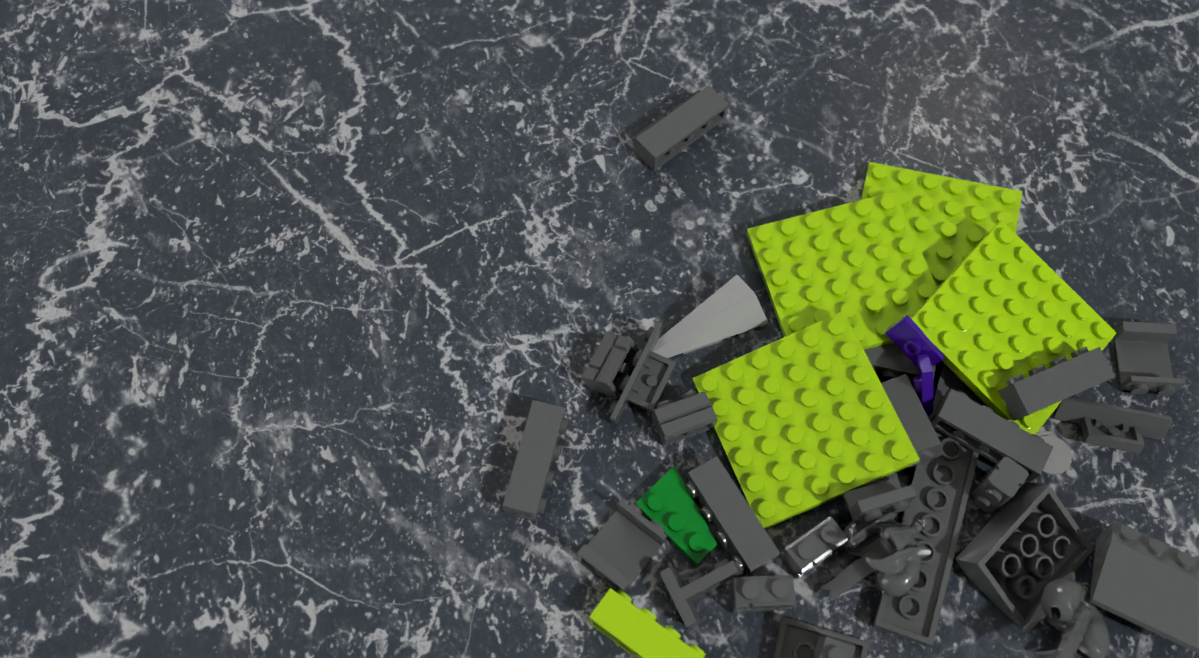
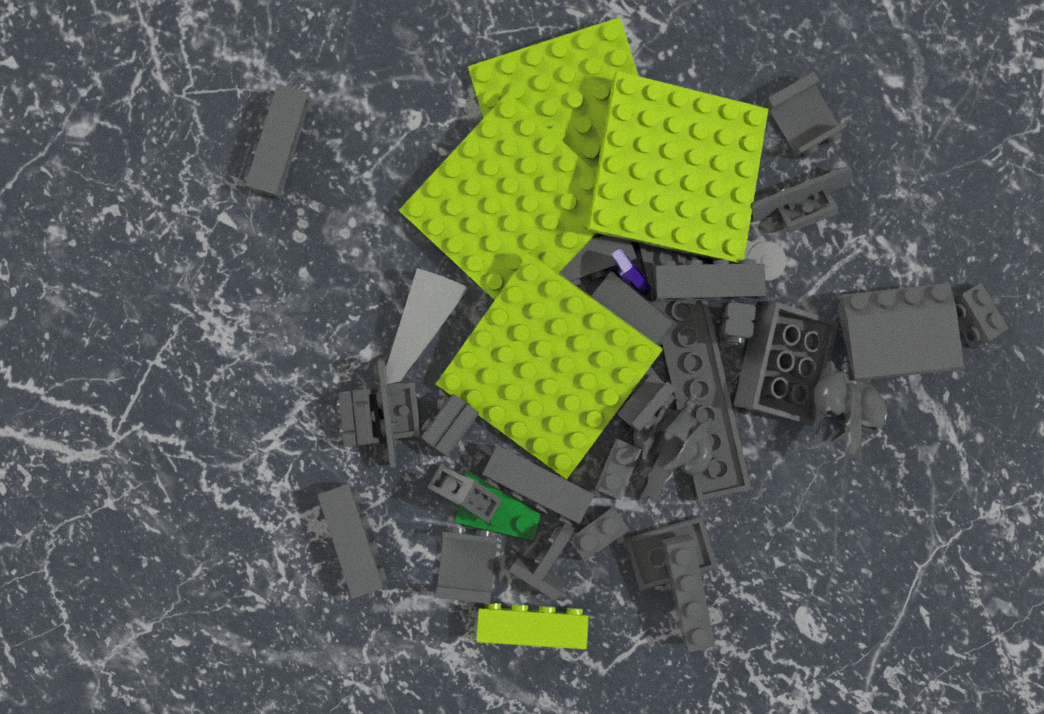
camera: 30 degrees left, 20 degrees up
dark purple plate [885,315,944,367] -> none
dark grey brick [998,347,1115,421] -> none
none -> dark grey bracket [427,465,502,523]

